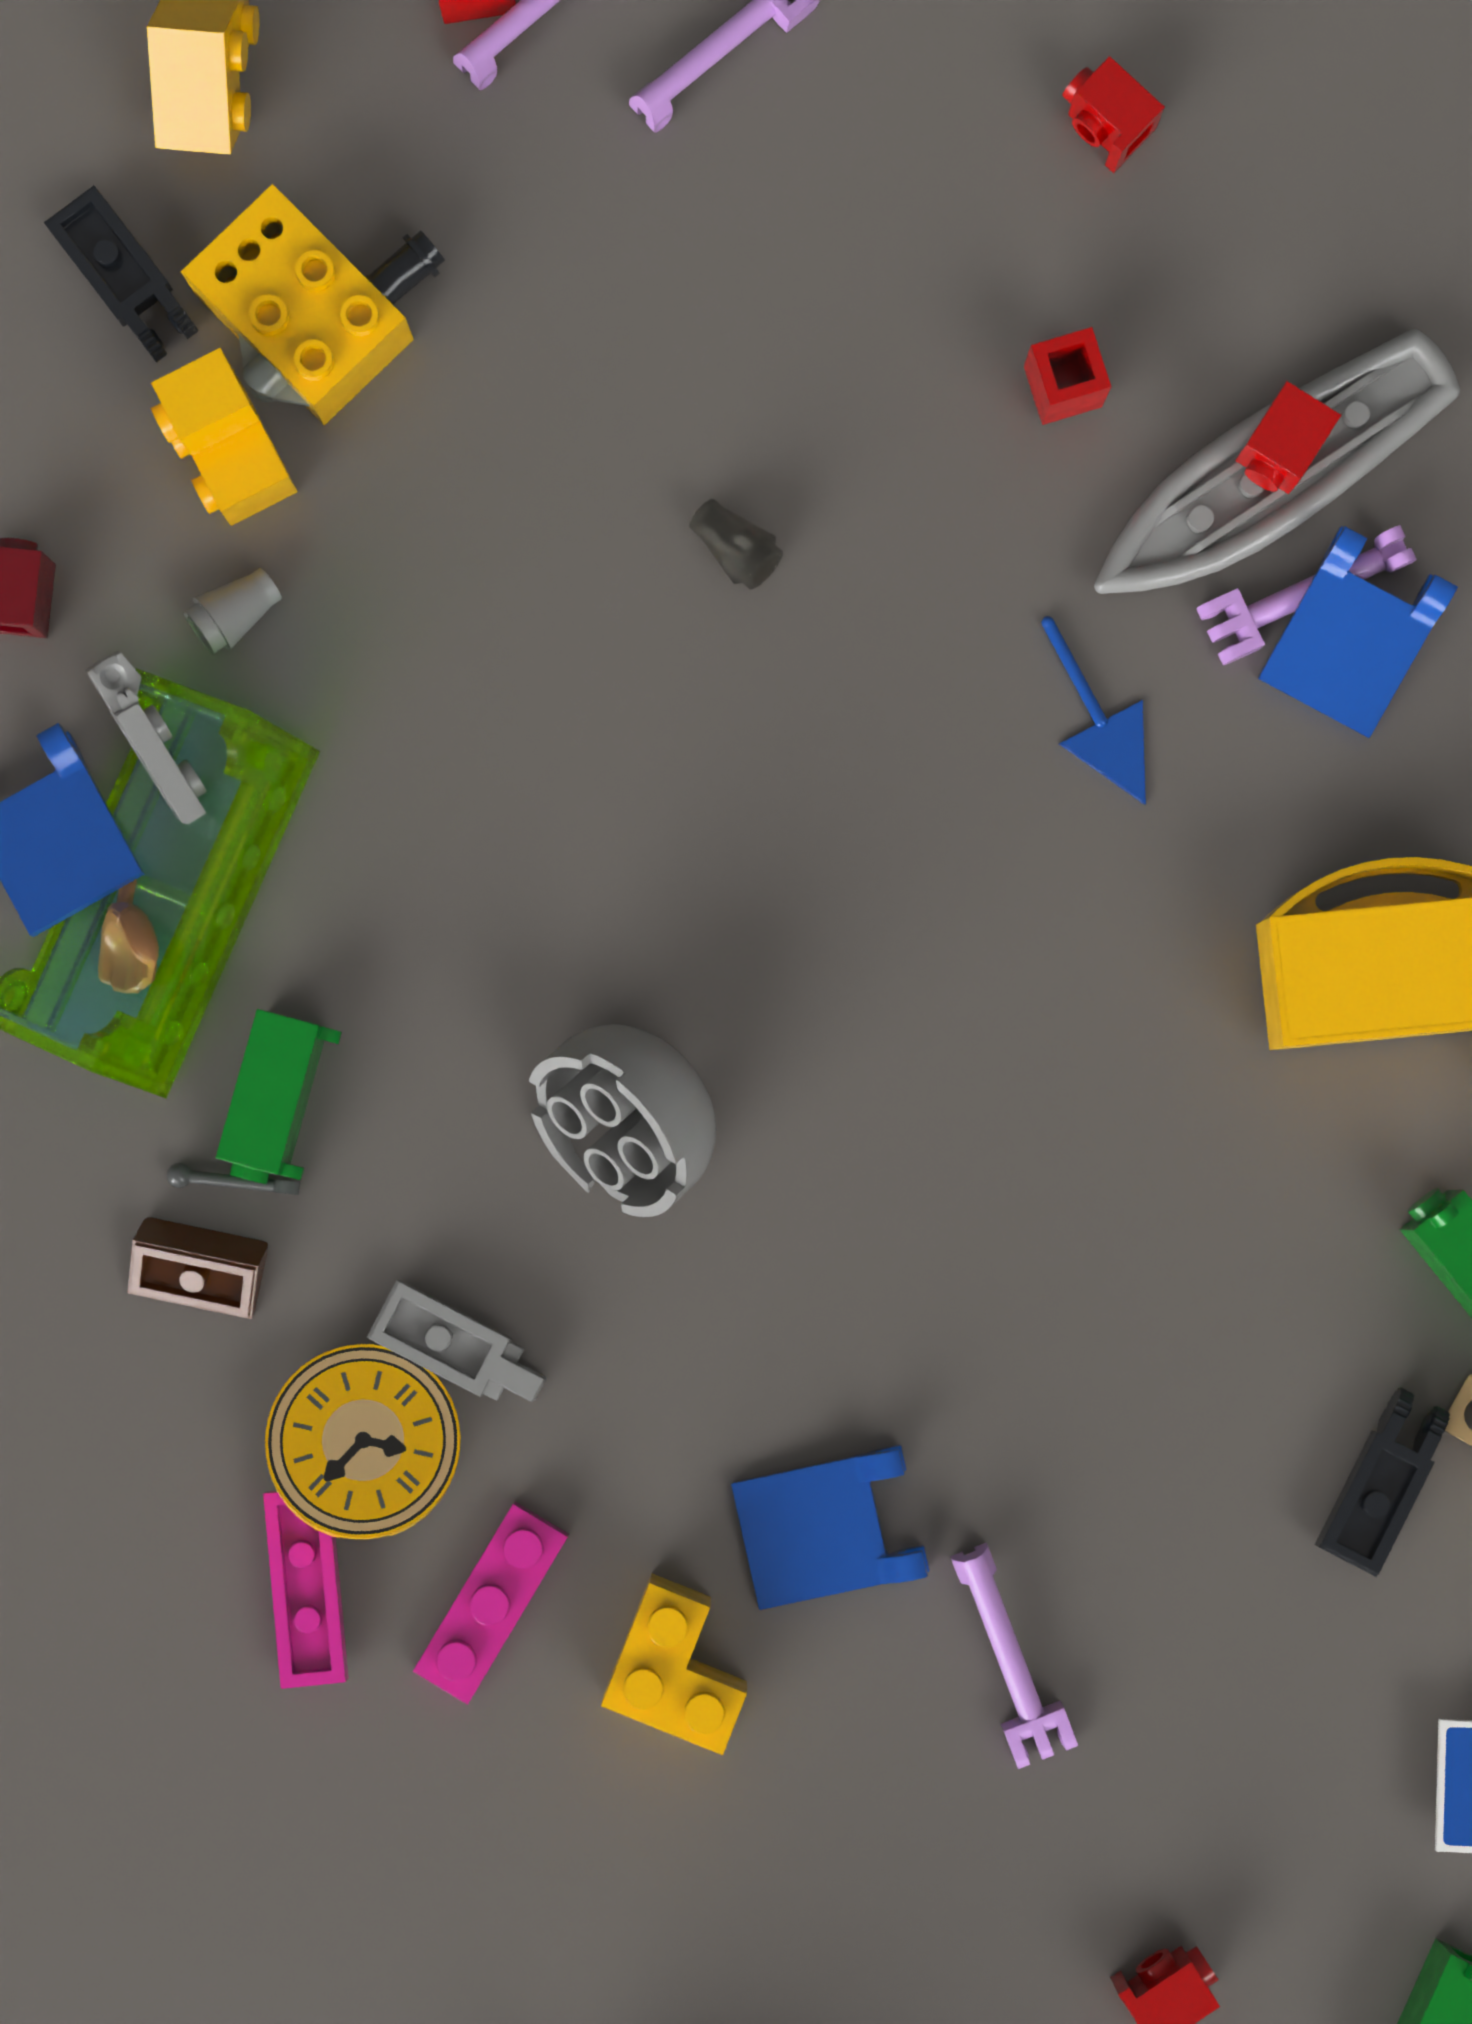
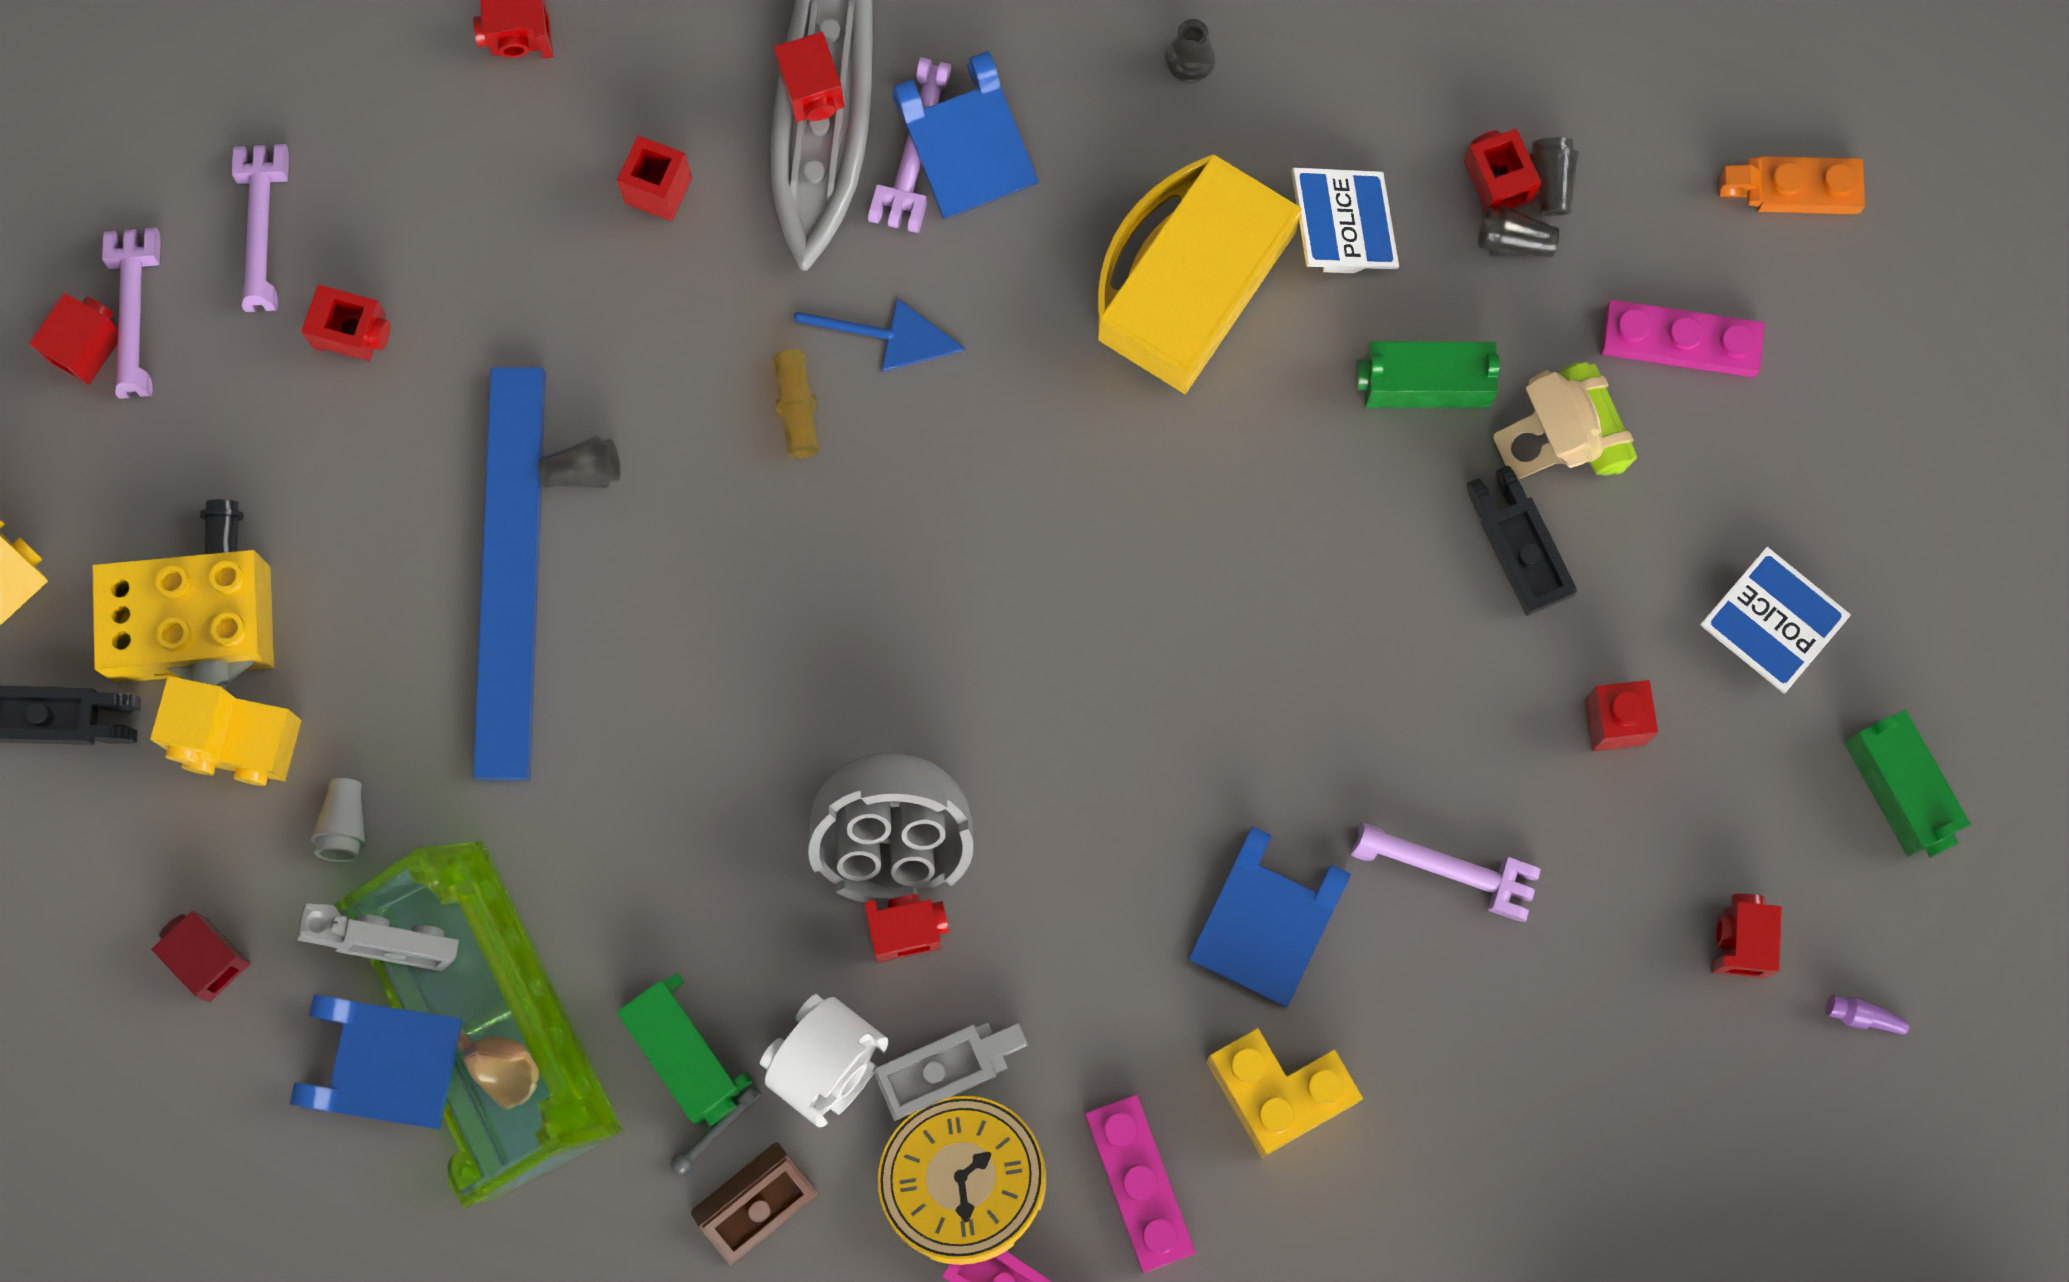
camera: 50 degrees left, 10 degrees down
none -> red brick [301,284,391,362]
none -> blue tile [473,367,546,781]
none -> white brick [760,994,888,1127]
none -> clear yellow pin [772,350,821,459]
none -> red brick [864,894,949,963]
none -> red brick [1584,680,1658,751]

